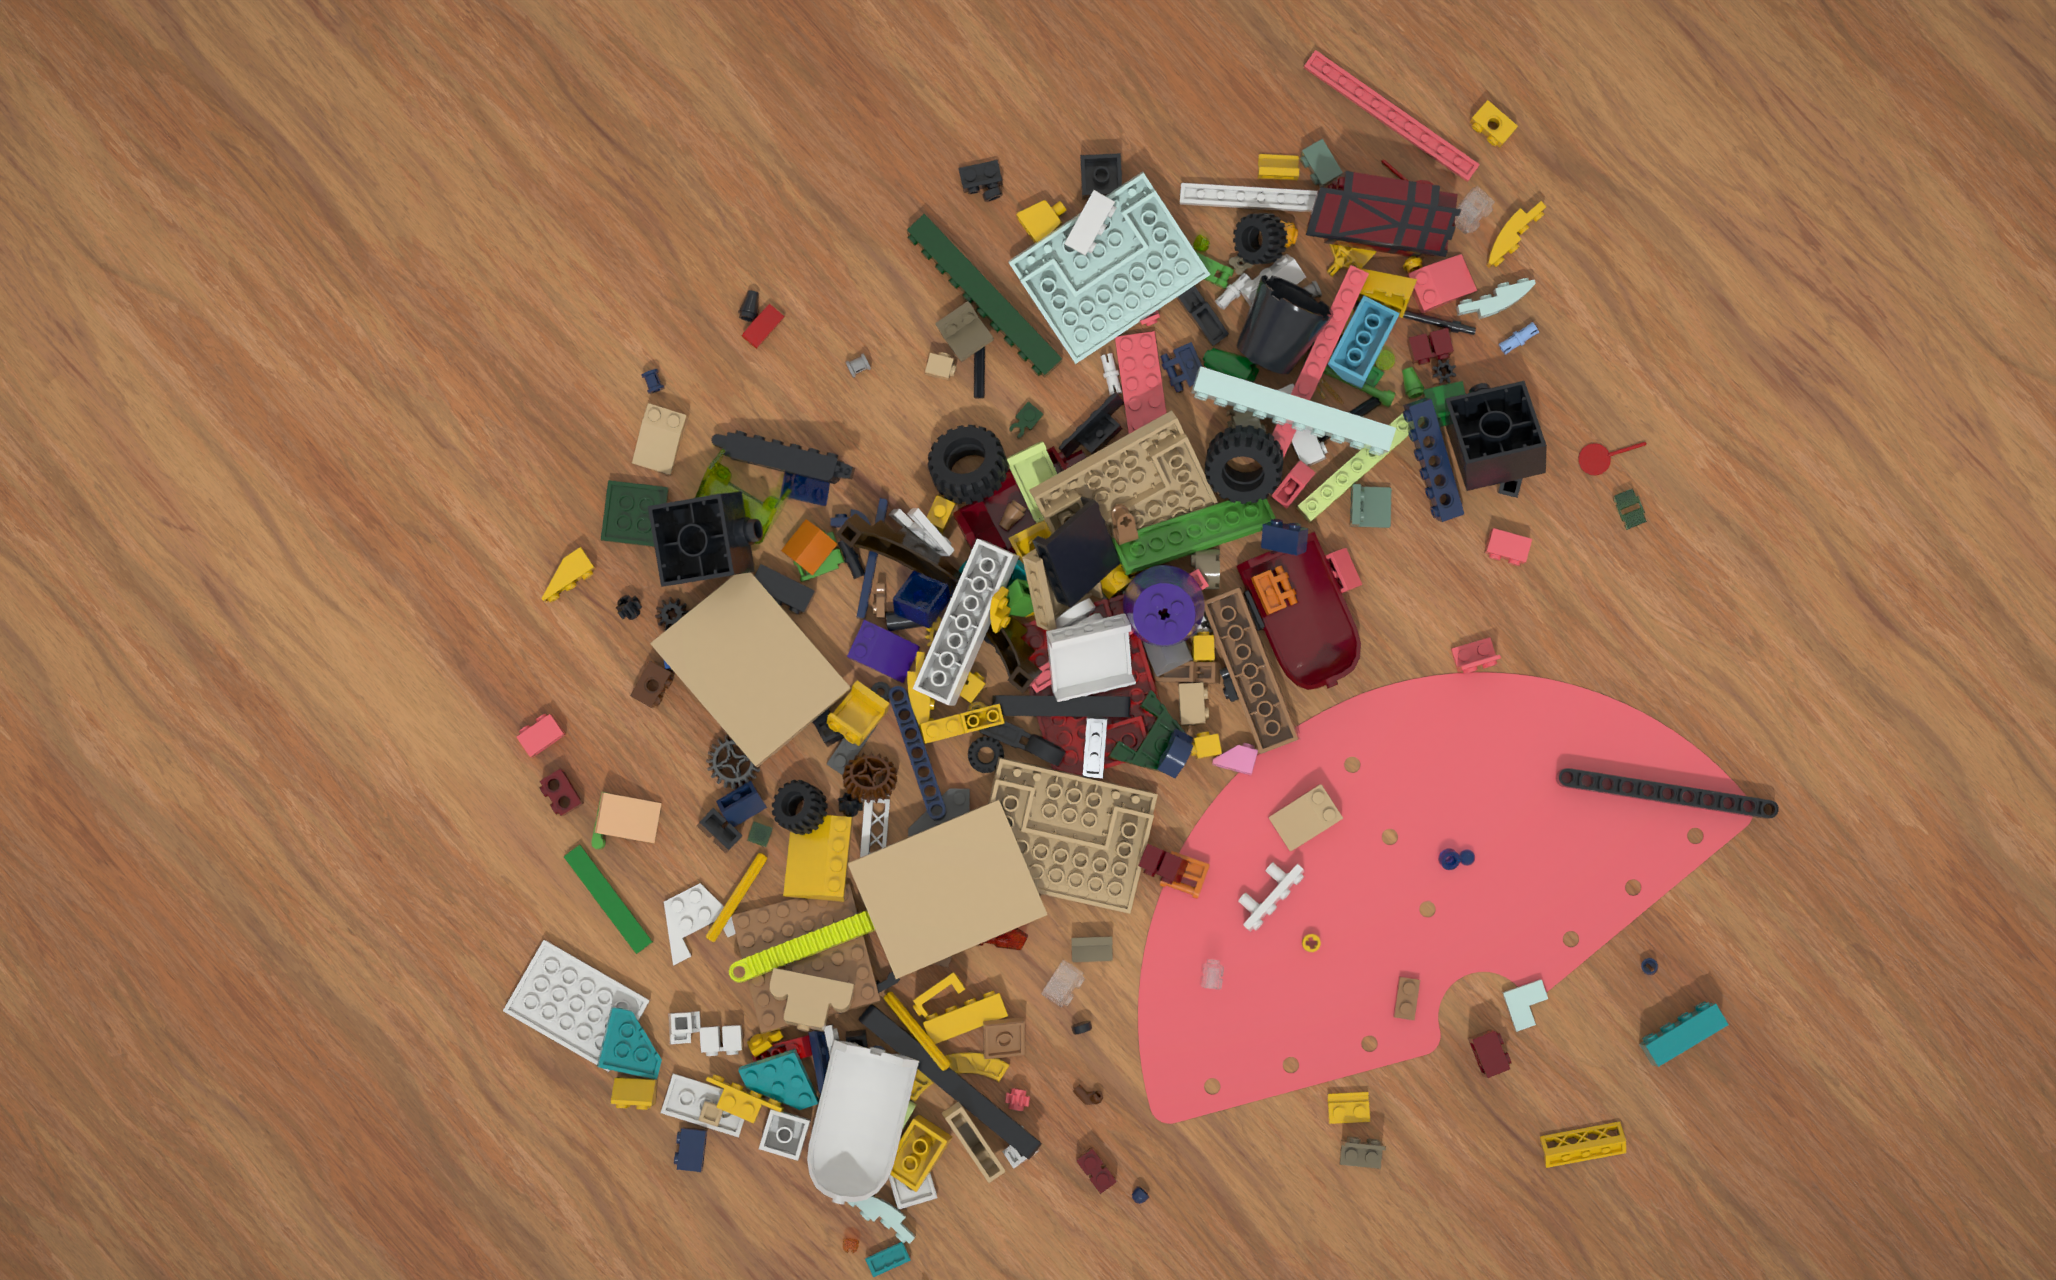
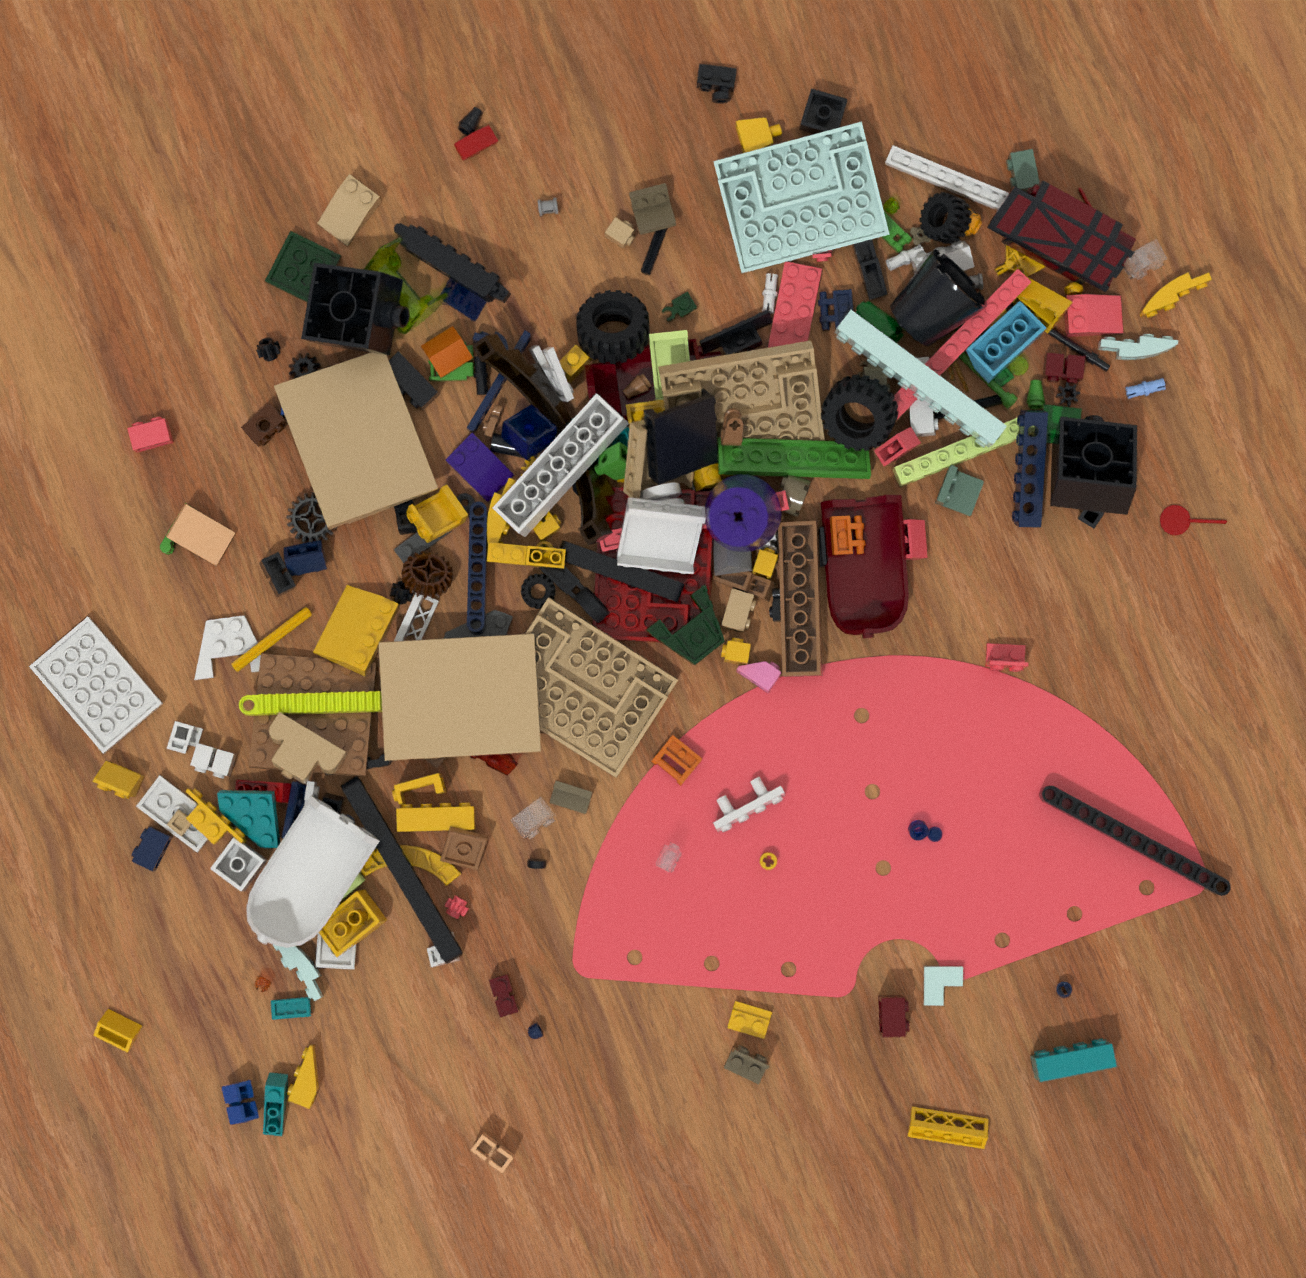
camera: 20 degrees right, 0 degrees up
dark red brick [539,768,584,816] -> none
yellow slope [541,547,596,603] -> none
green tile [564,845,653,954] -> none
teal plate [597,1006,662,1080] -> none
dark blue bush [641,369,665,394] -> none
clear green plate [747,822,773,847] -> none
yellow plate [747,1029,783,1057] -> none
black tyre [772,780,828,835] -> none
yellow axle [884,991,951,1071] -> none
dark green brick [907,214,1062,378] -> none
tan brick [942,1102,1006,1183] -> none
yellow slope [990,586,1011,633] -> none
white brick [1064,190,1117,256] -> none
reddish brown arm [1073,1085,1103,1105] -> none
plate [1082,716,1107,778] -> none
dark red piece [1138,843,1189,885] -> none
dark blue brick [1157,728,1193,778] -> none
yellow panel [1258,154,1299,180] -> none
dark blue brick [1261,519,1308,556] -> none
tan slope [1268,784,1343,852] -> none
coral plate [1304,50,1480,182] -> none
medium nougat plate [1394,977,1420,1020] -> none
yellow brick [1470,100,1518,148] -> none
coral brick [1485,528,1532,566] -> none
clear green piece [1612,488,1647,530] -> none

